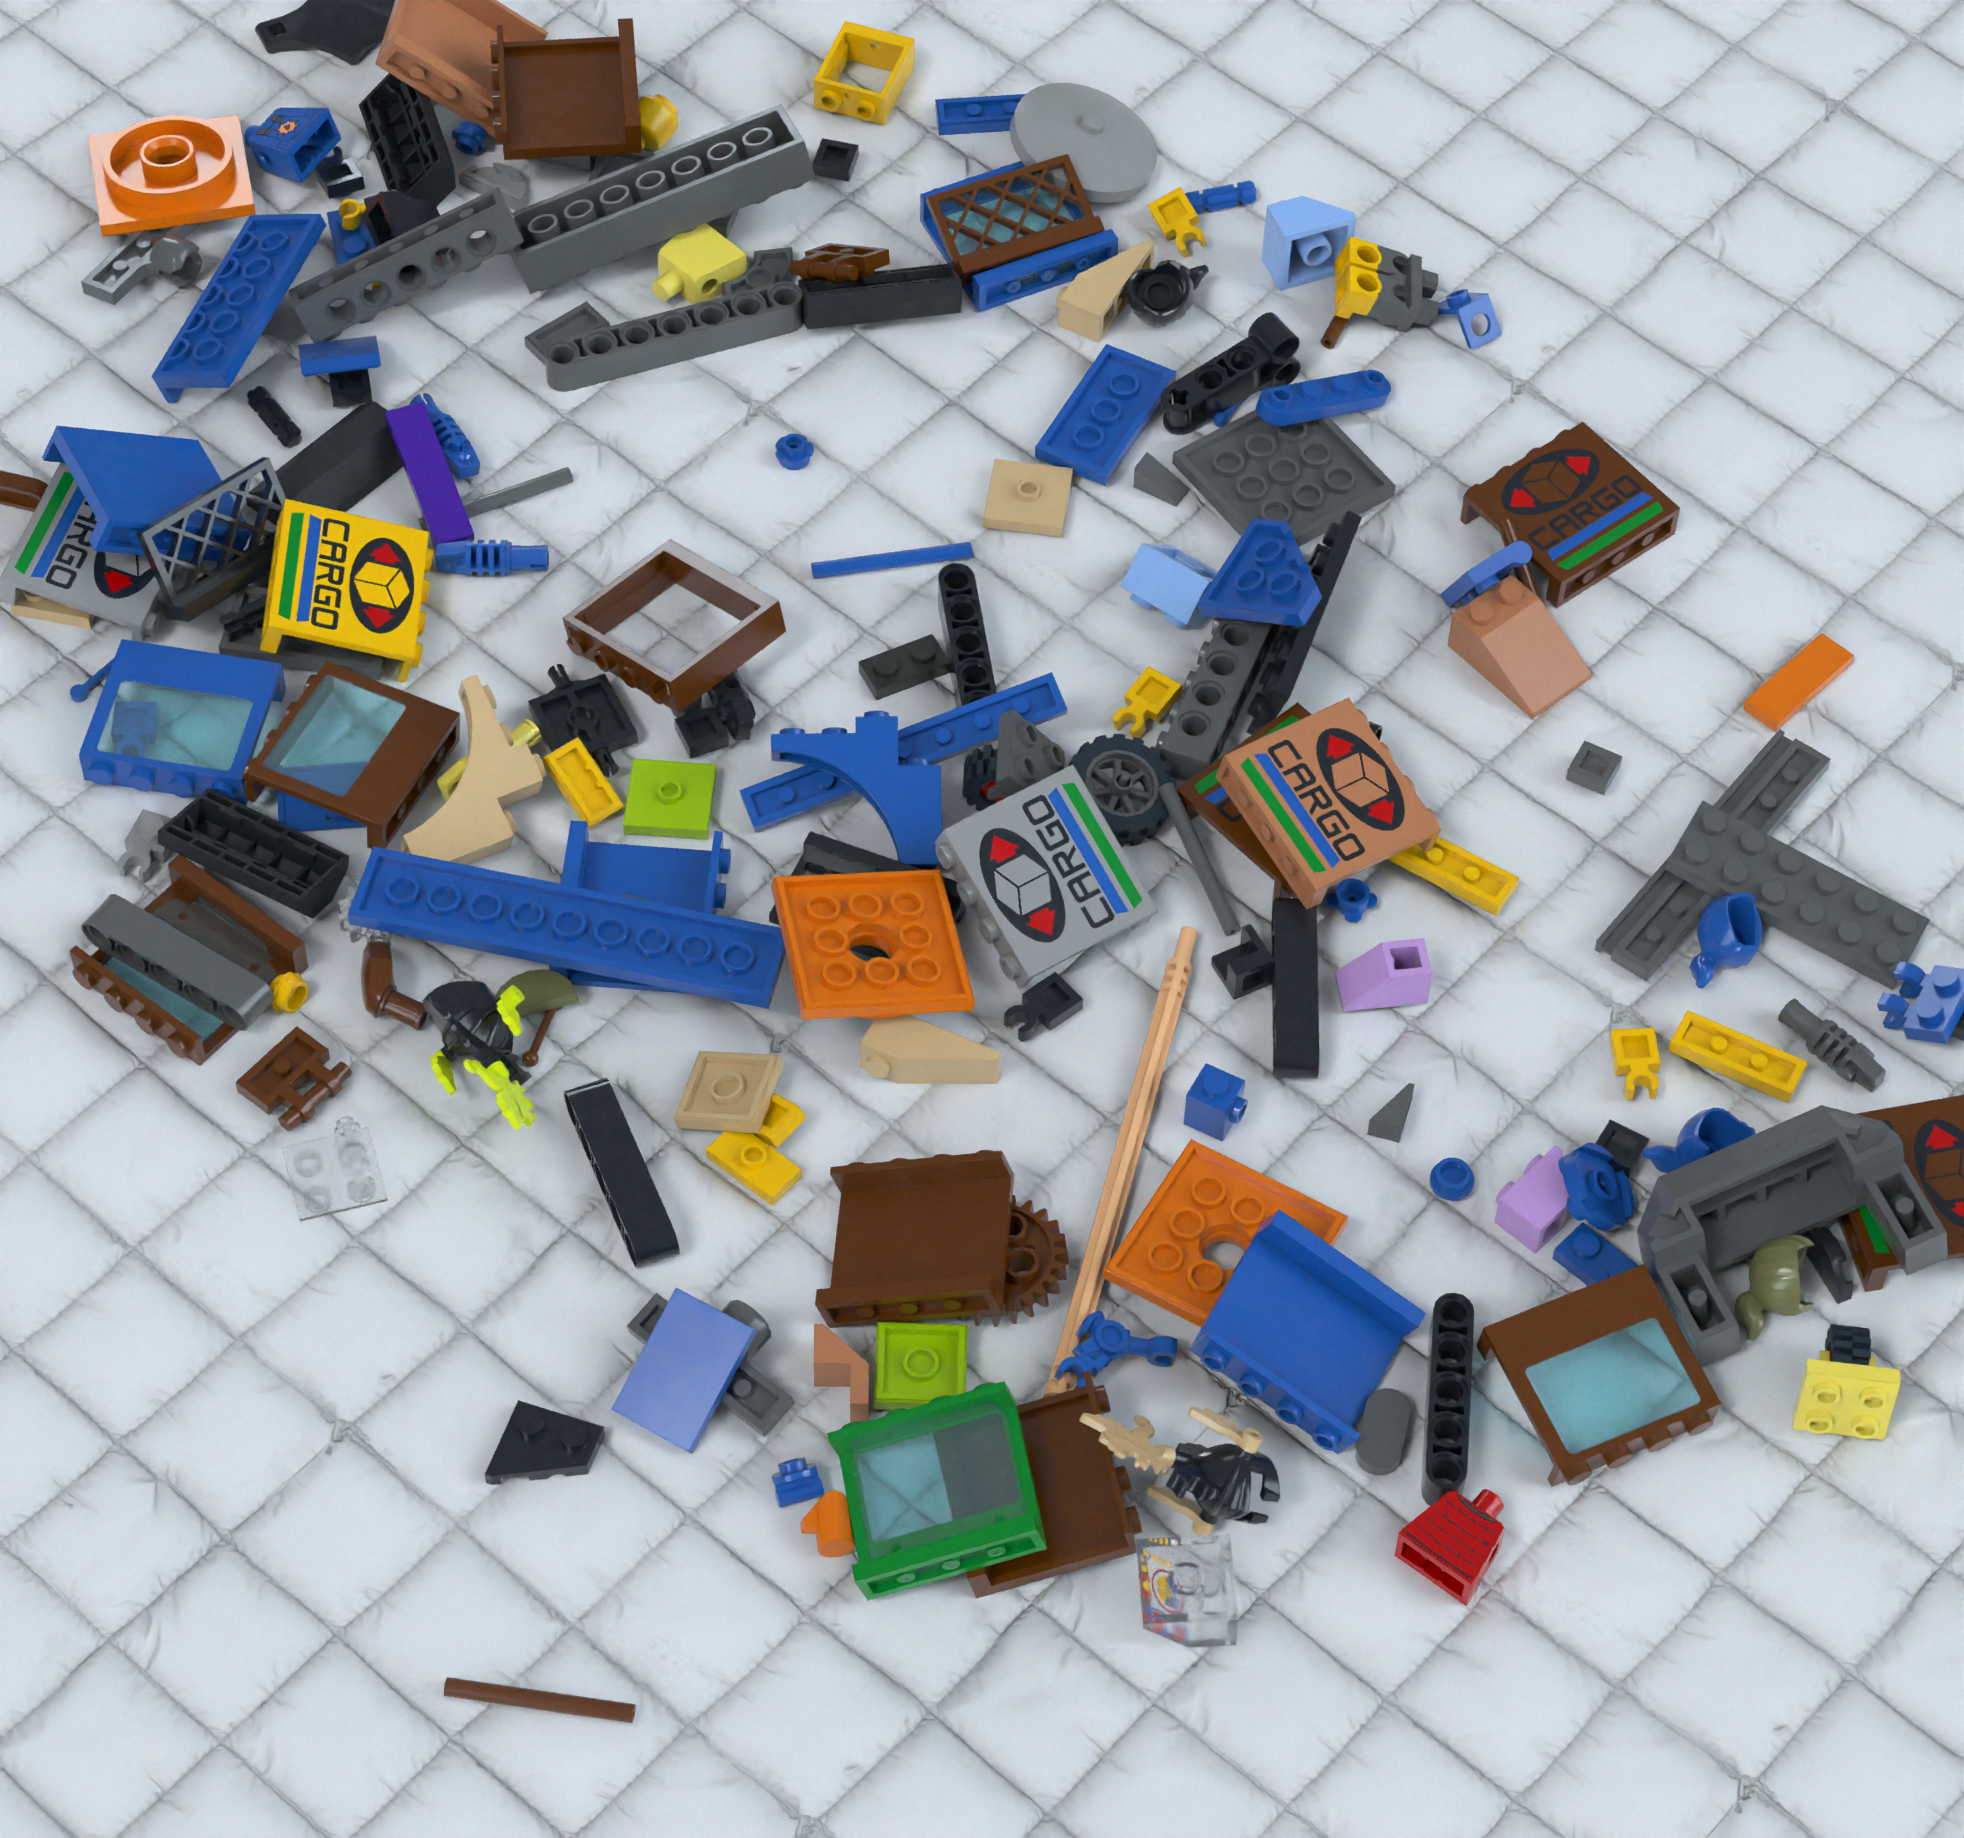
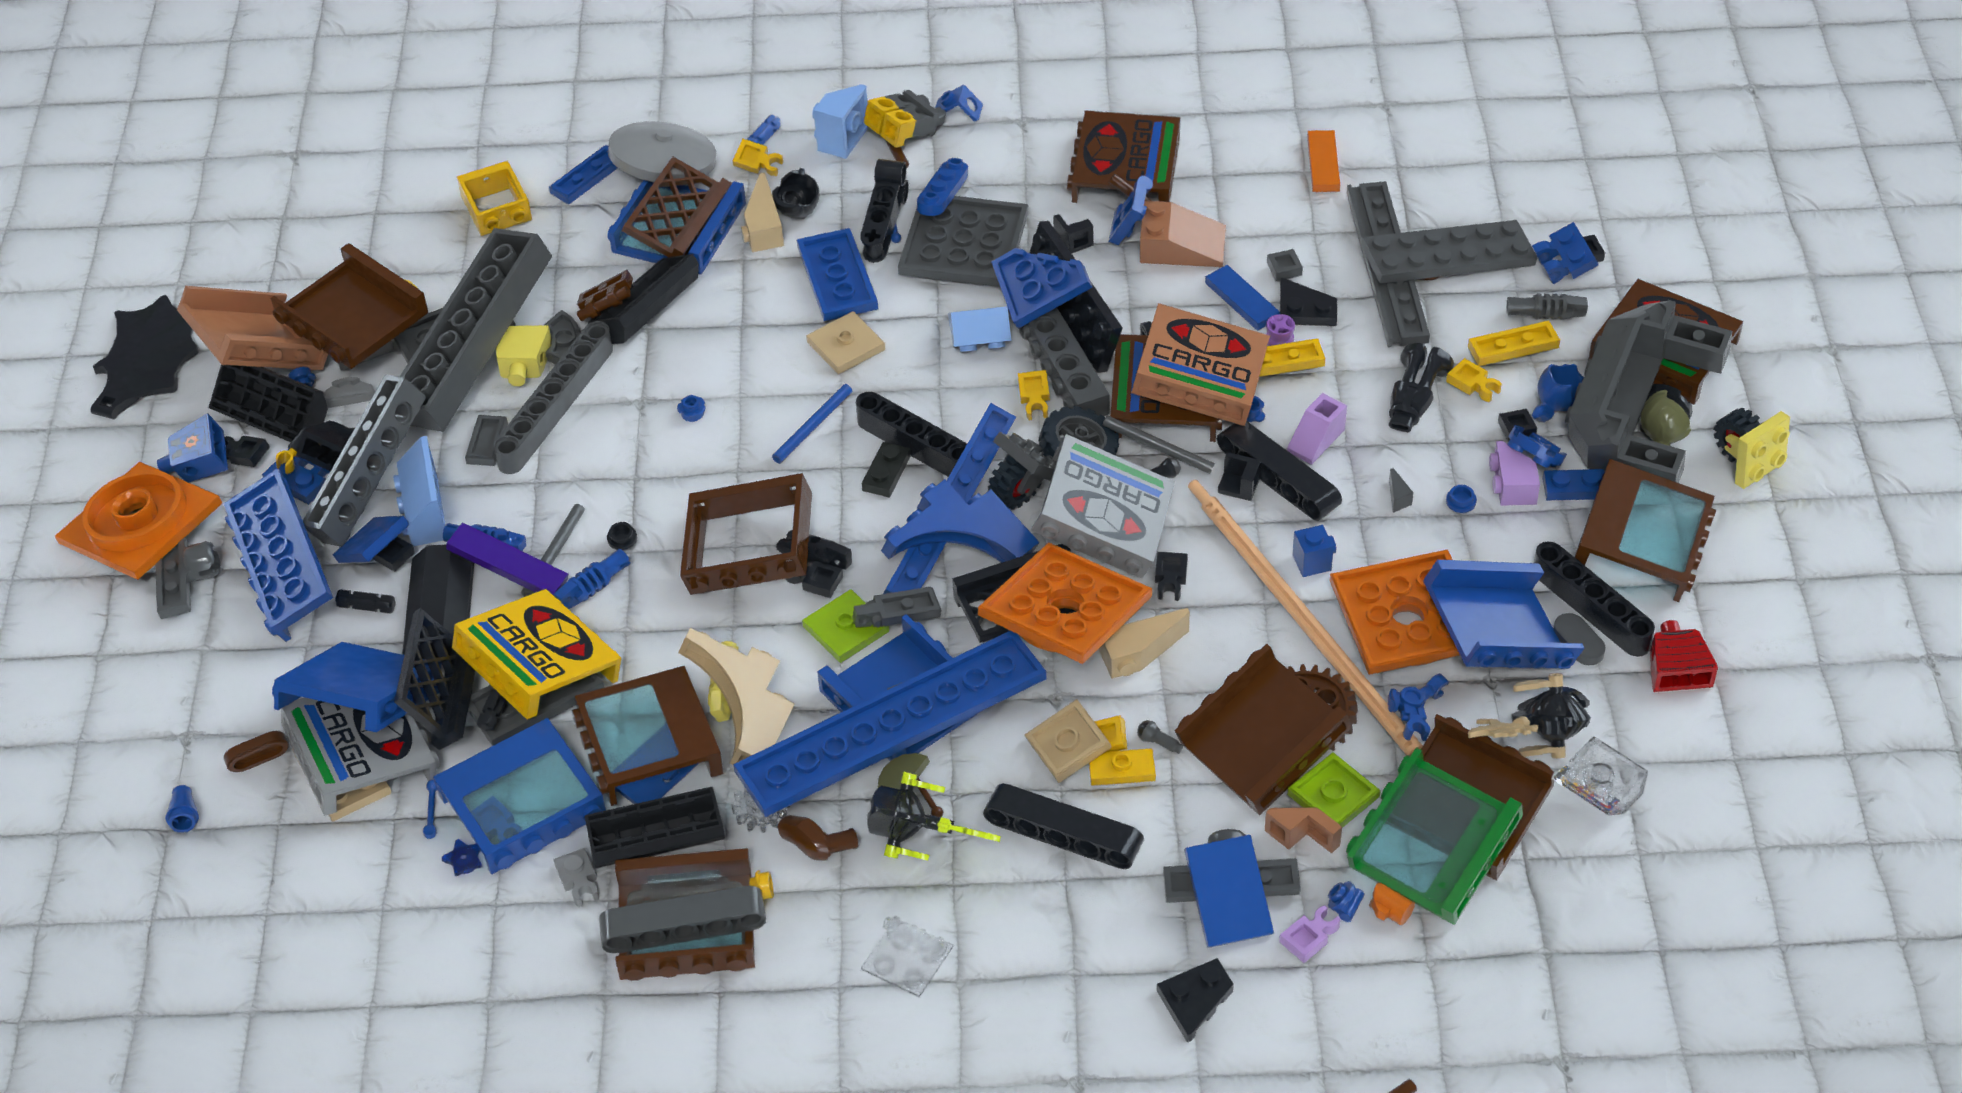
camera: 40 degrees left, 5 degrees down
reddish brown plate [235,1026,352,1131] -> none
black plate [528,664,638,777] -> none
yellow plate [542,737,624,830] -> none
dark grey piece [1133,452,1189,507] -> none
blue hair [1689,892,1763,989] -> none
none -> light blue slope [393,436,446,547]
none -> clear blue plate [441,839,482,876]
none -> black plate [607,522,637,550]
none -> dark grey hinge [852,587,941,627]
none -> black panel [1053,214,1093,253]
none -> dark grey piece [1137,720,1183,754]
none -> black piece [1150,458,1181,478]
none -> blue tile [1205,264,1280,331]
none -> medium lavender wheel [1266,314,1295,346]
none -> lavender plate [1279,906,1340,963]
none -> black wing [1280,278,1337,326]
none -> black piece [1389,343,1454,432]

